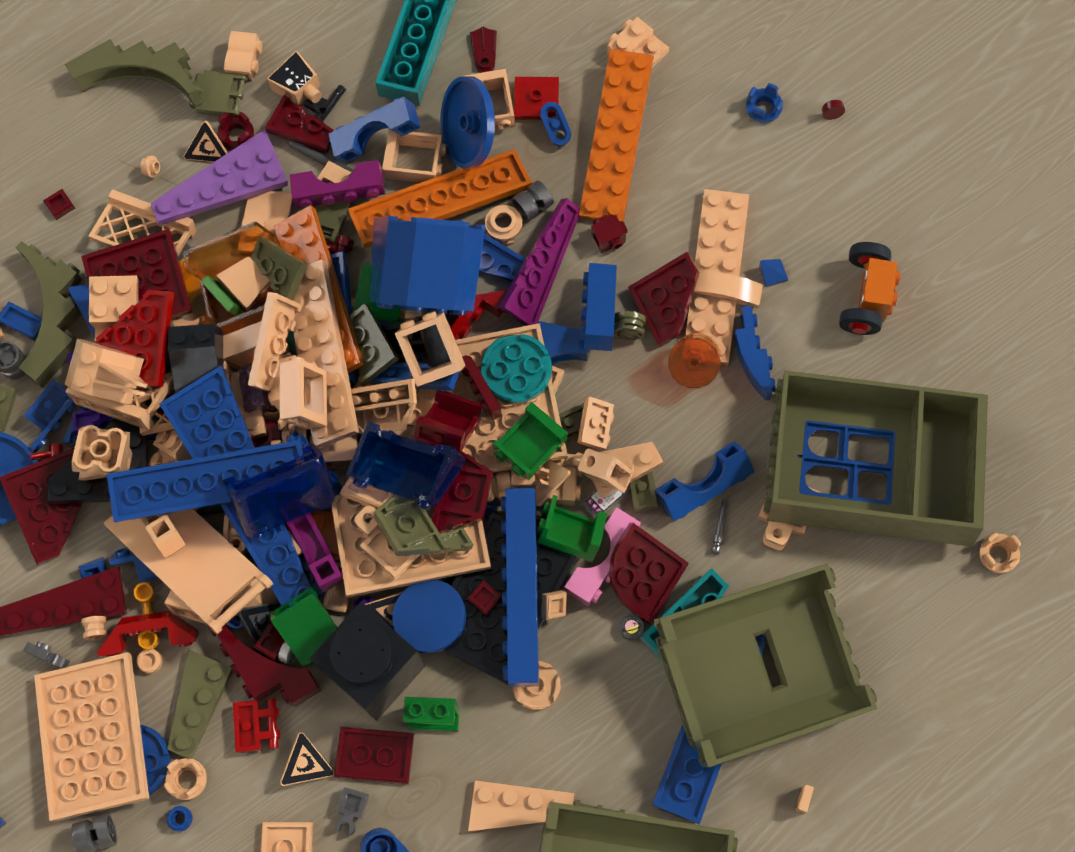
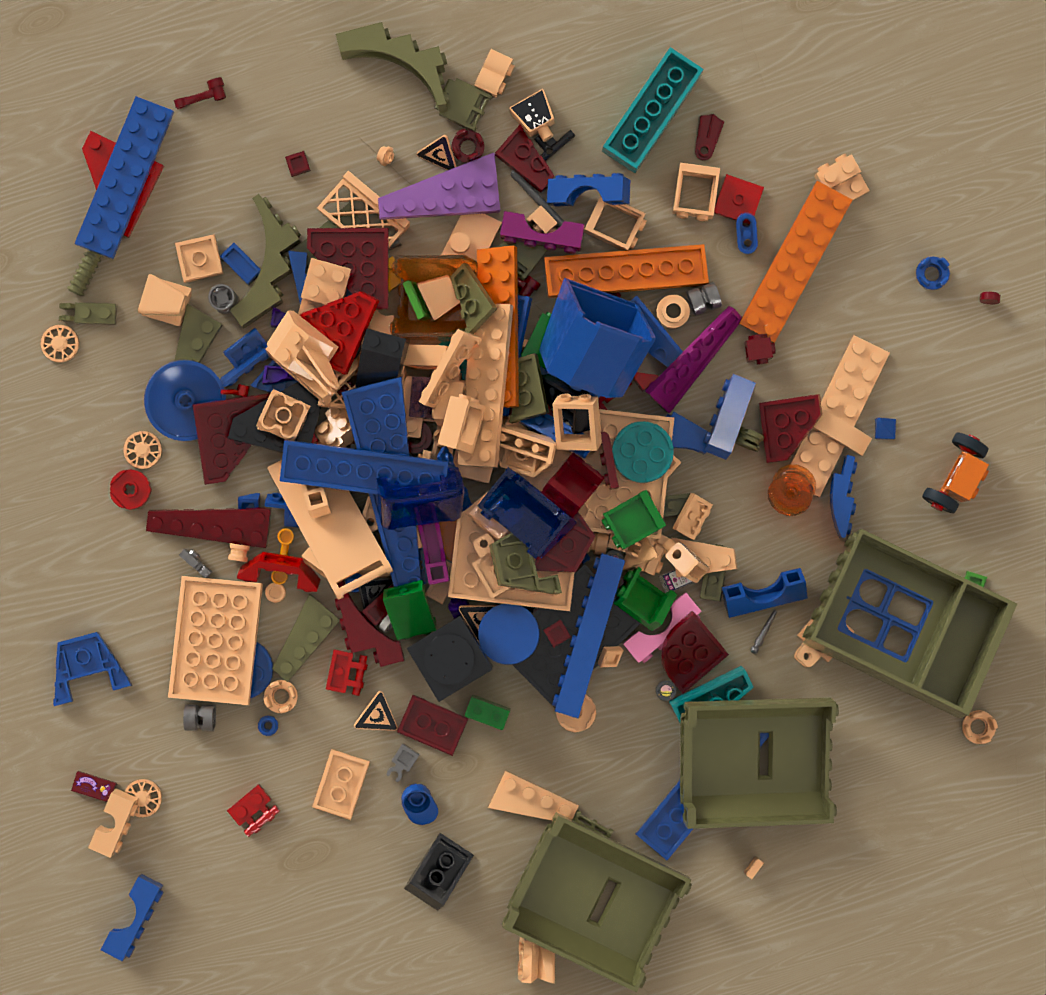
camera: 15 degrees right, 15 degrees up
blue dish [440,76,495,168] -> none

